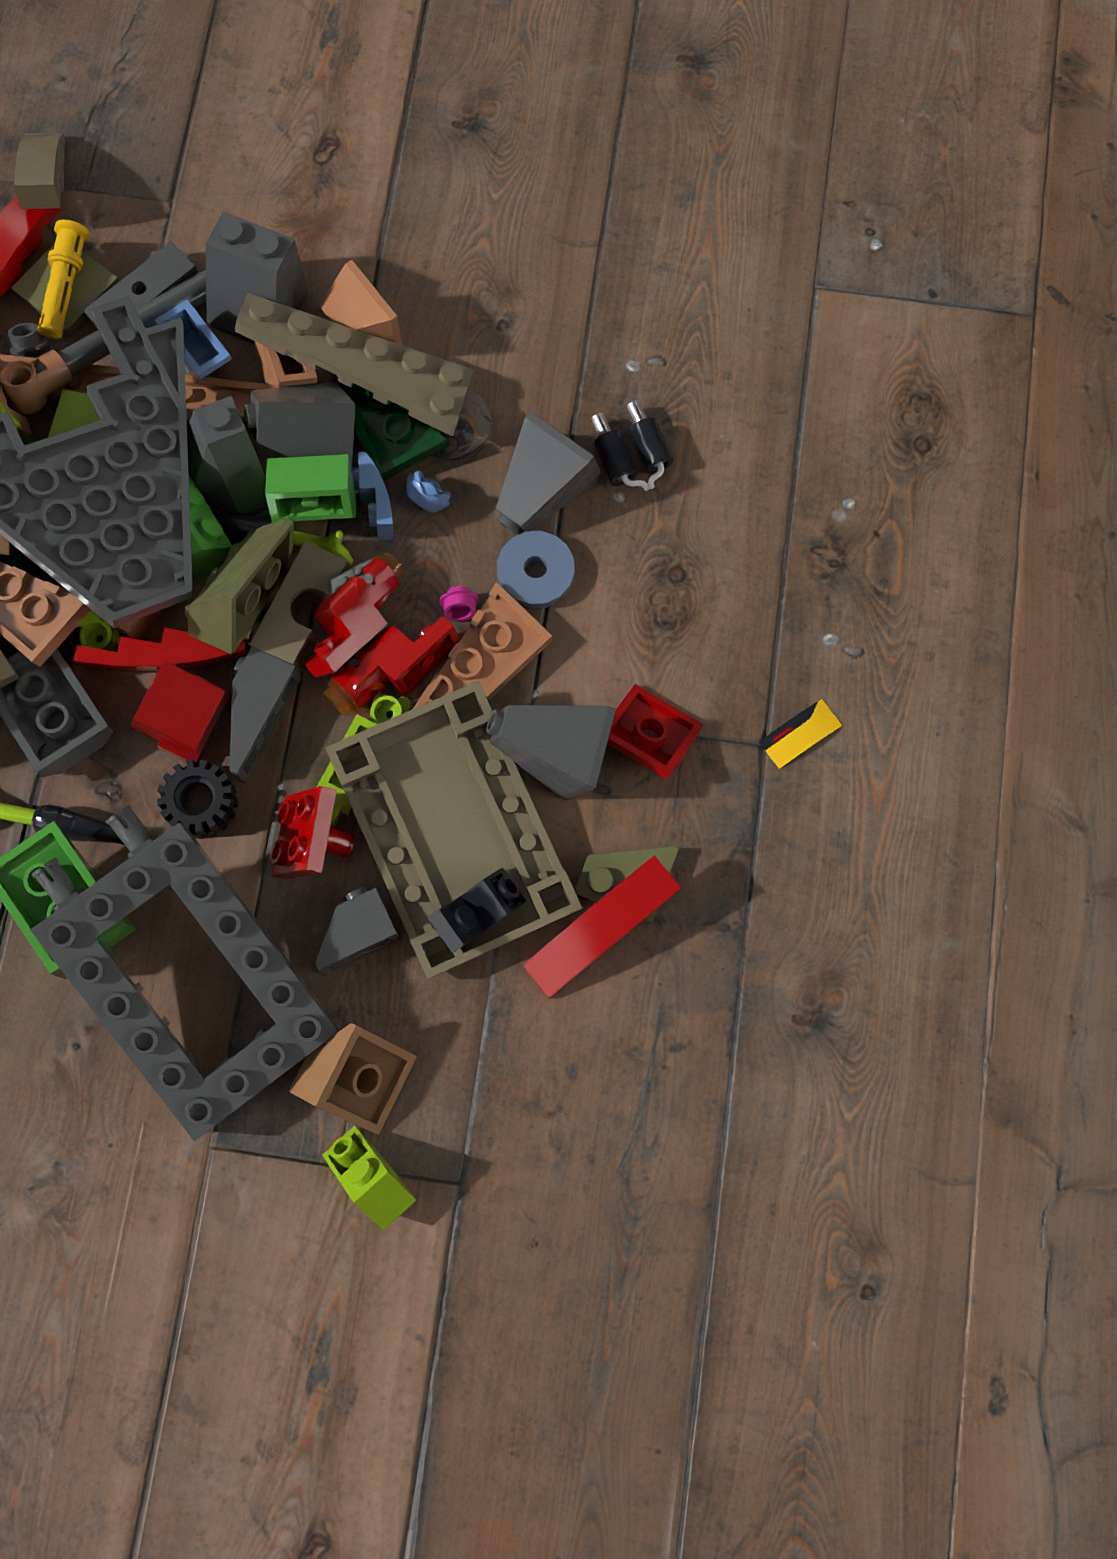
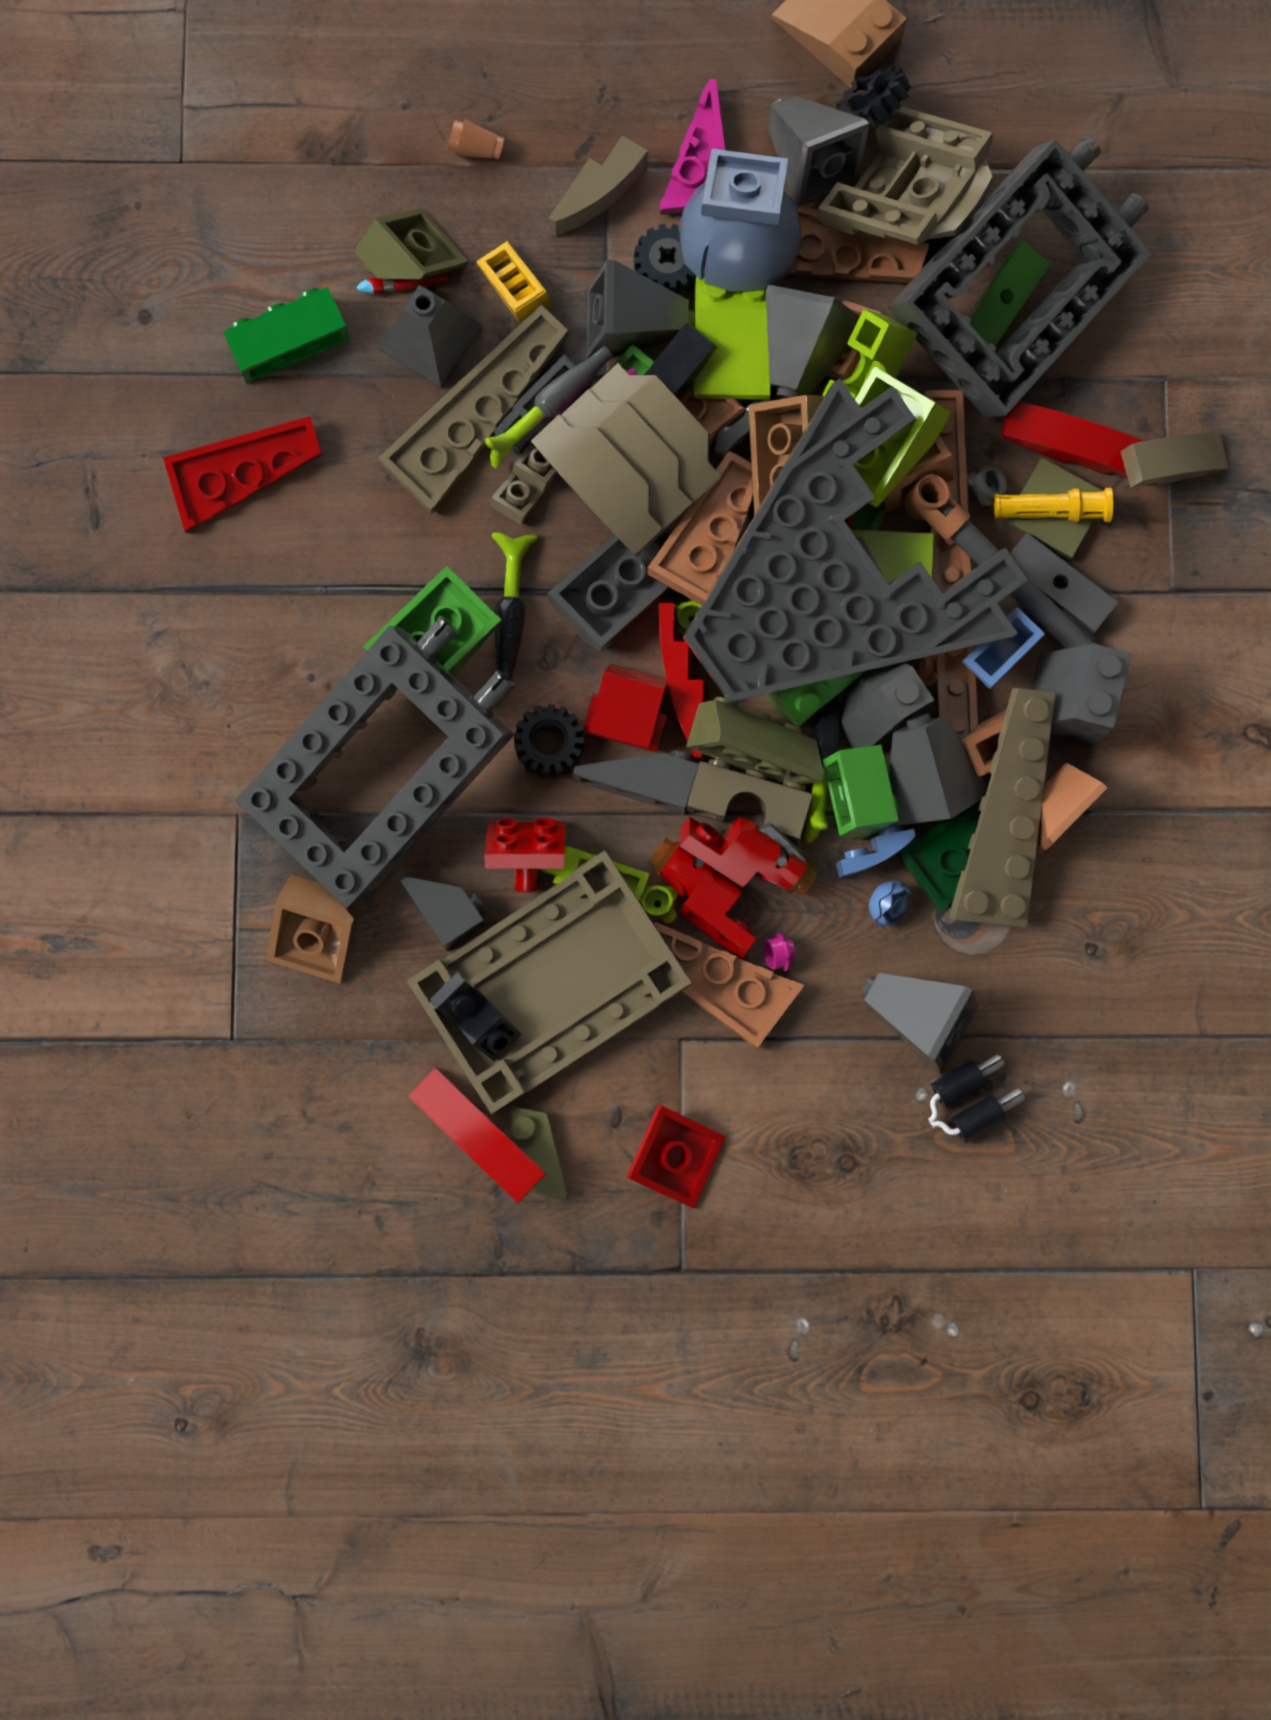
camera: 80 degrees right, 5 degrees up
lime slope [322,1125,416,1231] -> none
dark grey slope [486,705,616,800] -> none
sand blue tile [496,531,575,609] -> none
yellow sticker [759,699,843,769] -> none

